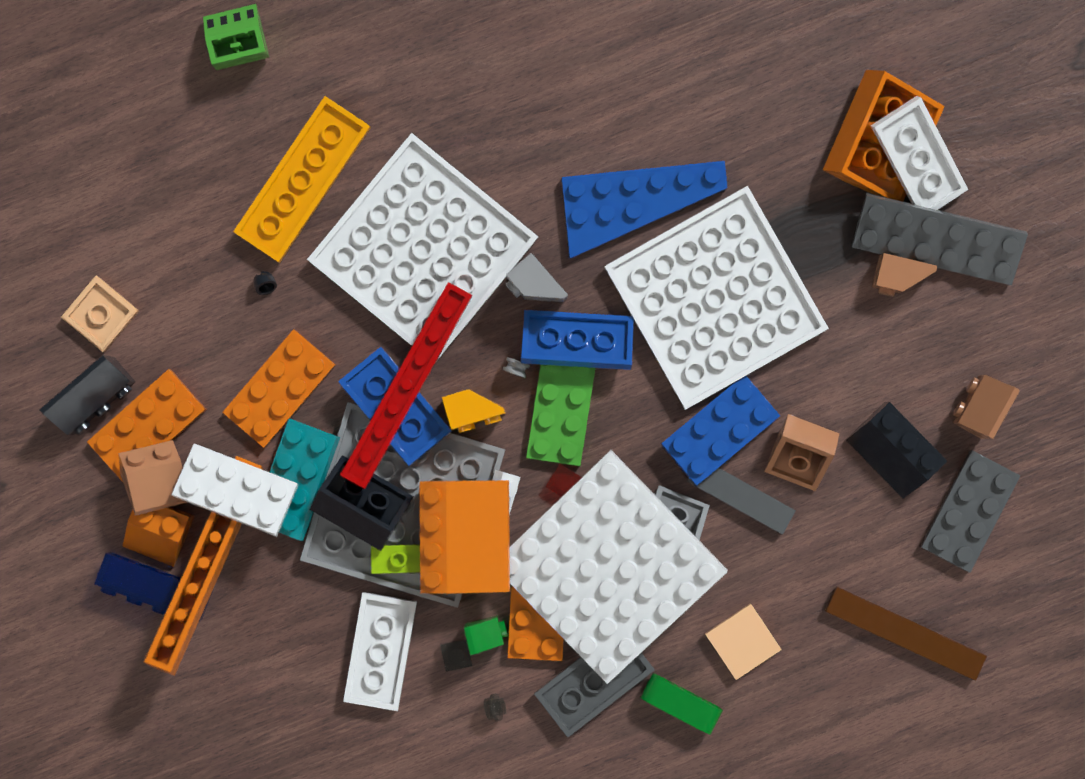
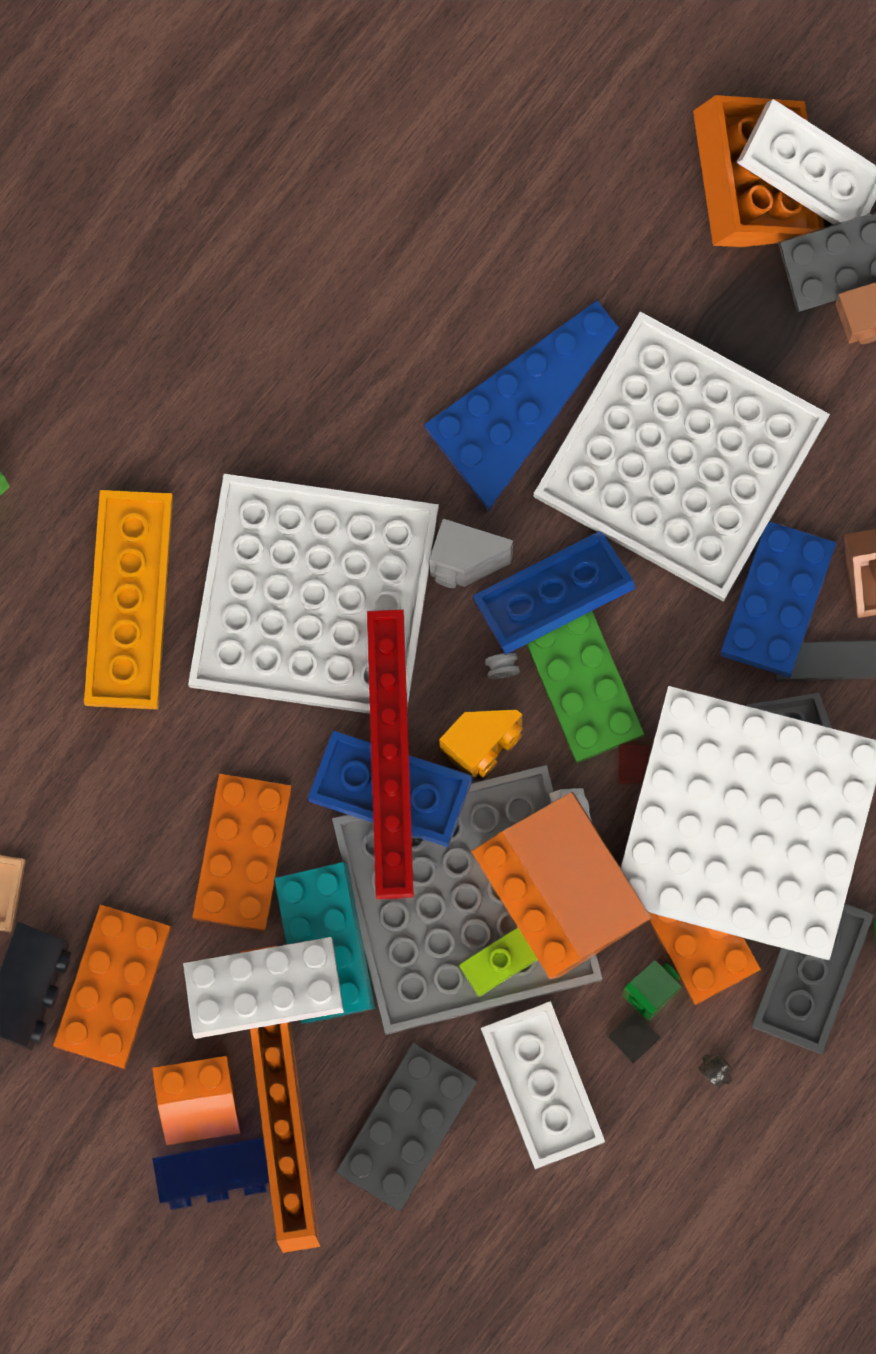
camera: 25 degrees left, 10 degrees down
nougat slope [119,440,187,516] -> none
black hinge [253,271,277,295] -> none
black slope [309,455,414,551] -> none
none -> dark grey plate [336,1043,477,1212]

